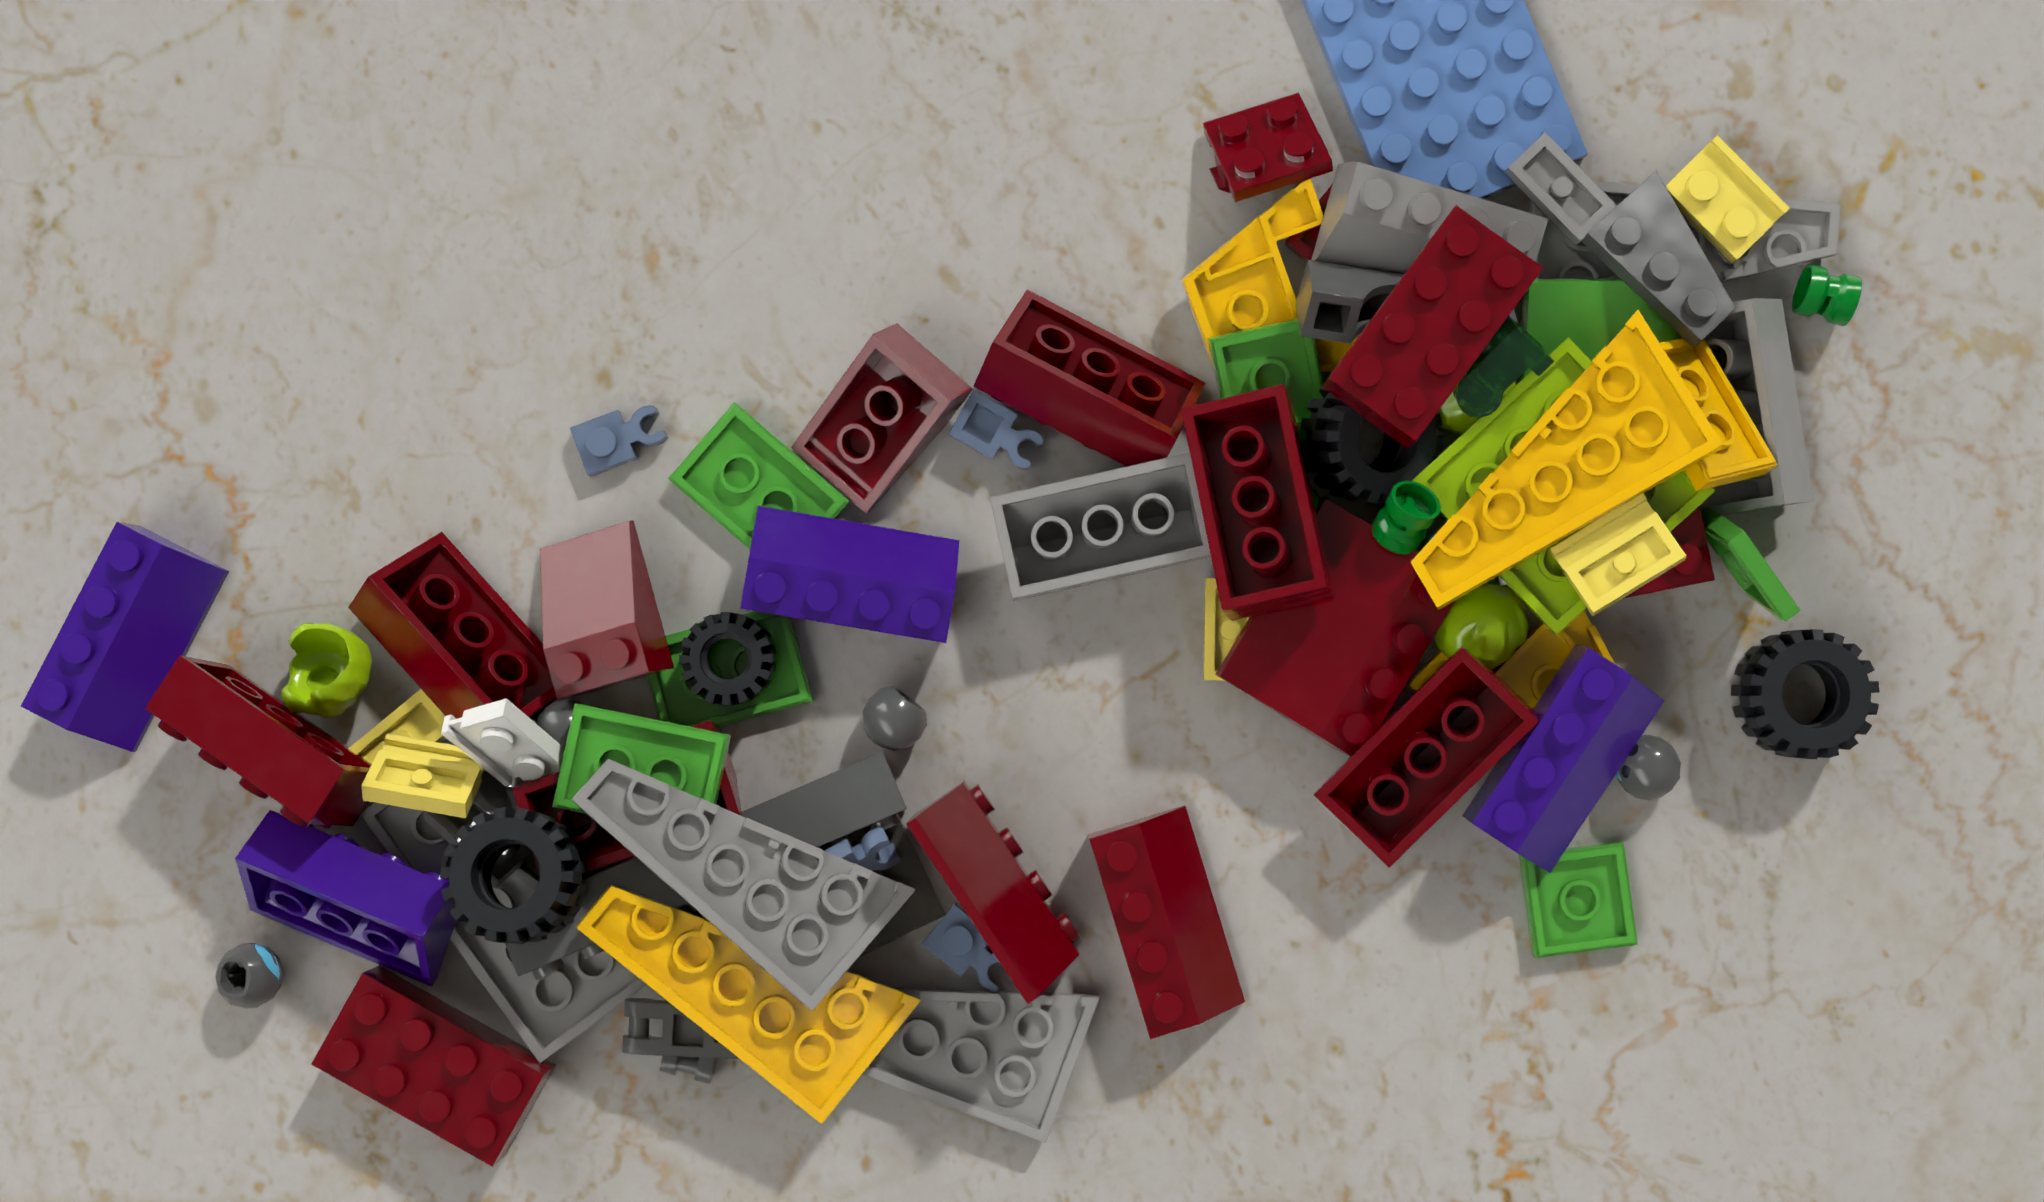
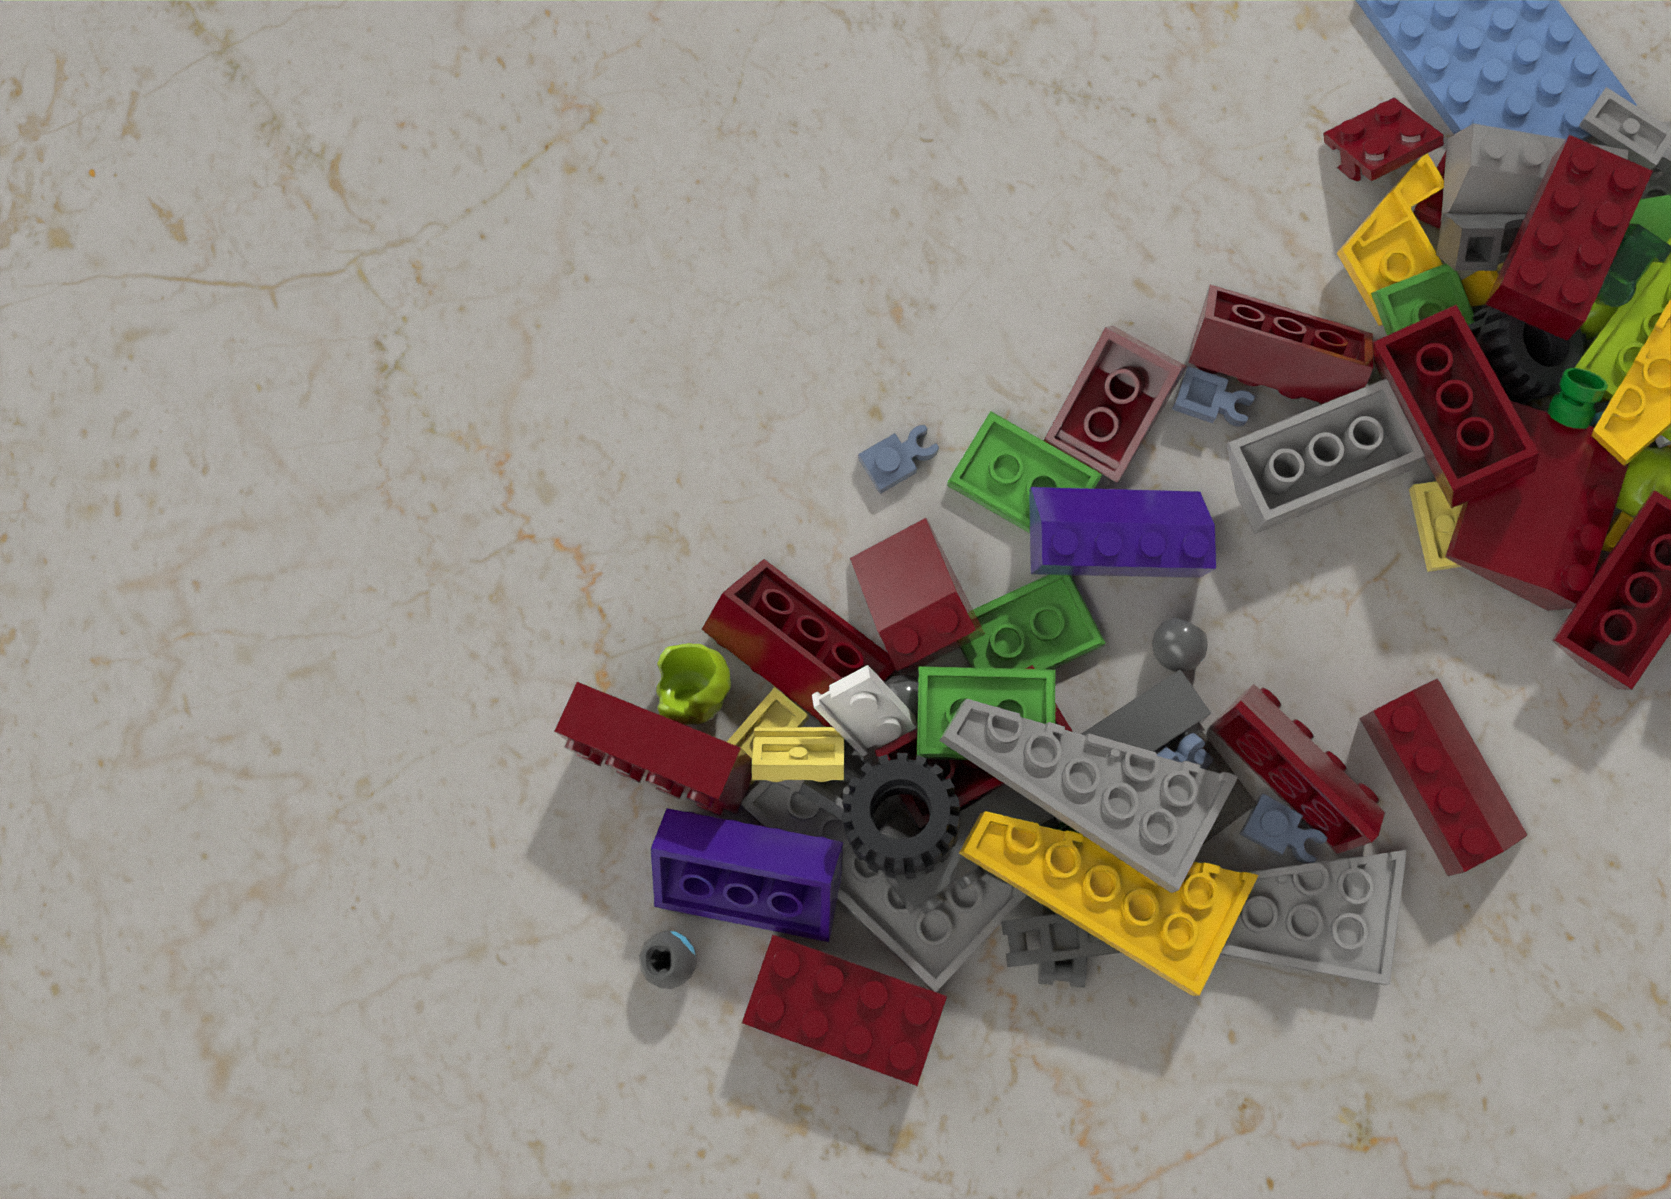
camera: 15 degrees left, 10 degrees down
dark purple slope [21,522,229,752] -> none
black tyre [679,612,776,705] -> none

